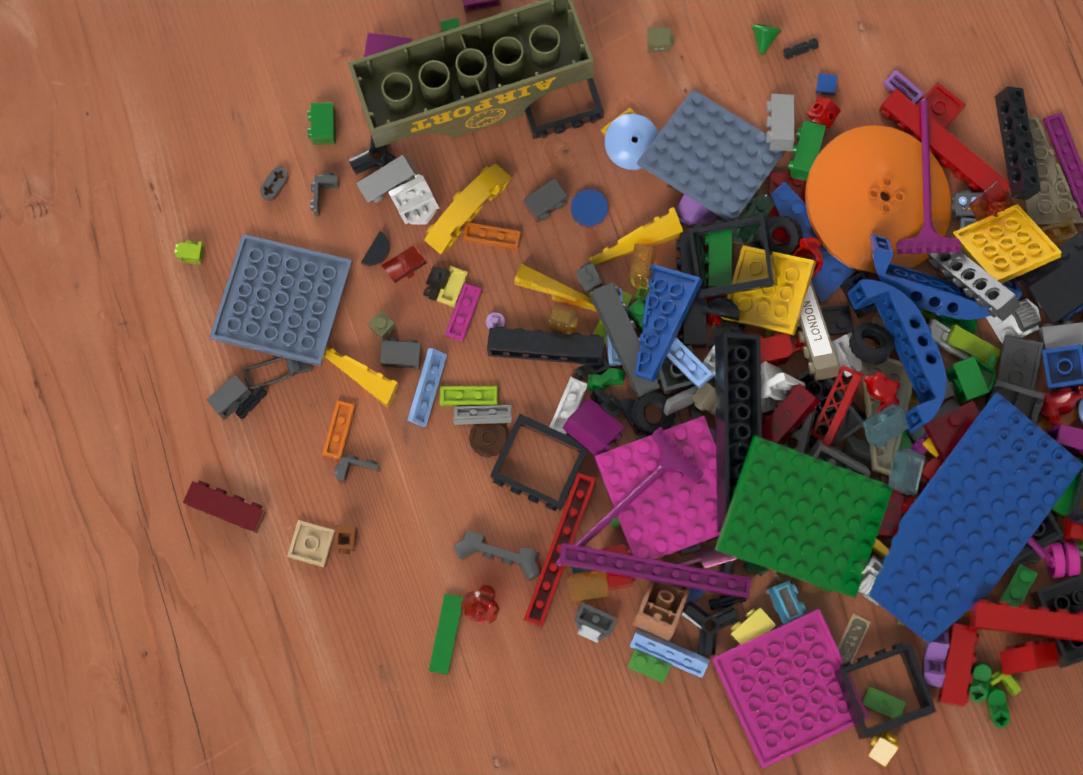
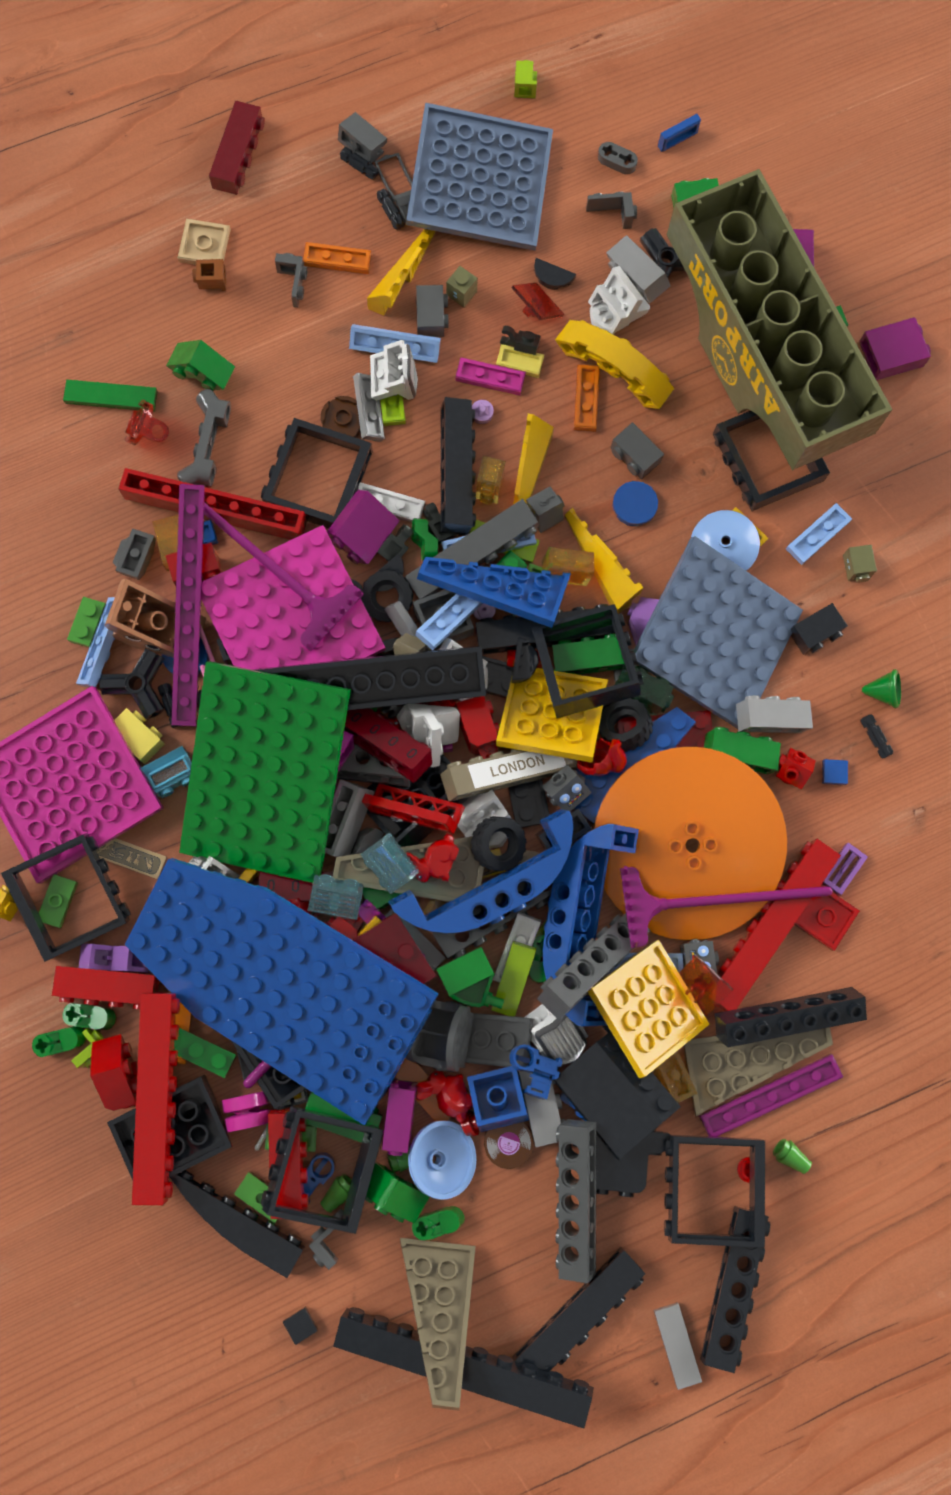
camera: 75 degrees right, 0 degrees up
none -> green brick [166,340,235,391]
none -> white piece [370,340,418,401]
none -> black axle [377,188,405,230]
none -> blue piece [509,1044,562,1100]
none -> dark grey head [542,765,592,811]
none -> blue tile [658,114,701,152]
none -> light blue plate [786,503,852,565]
none -> black brick [791,603,848,655]

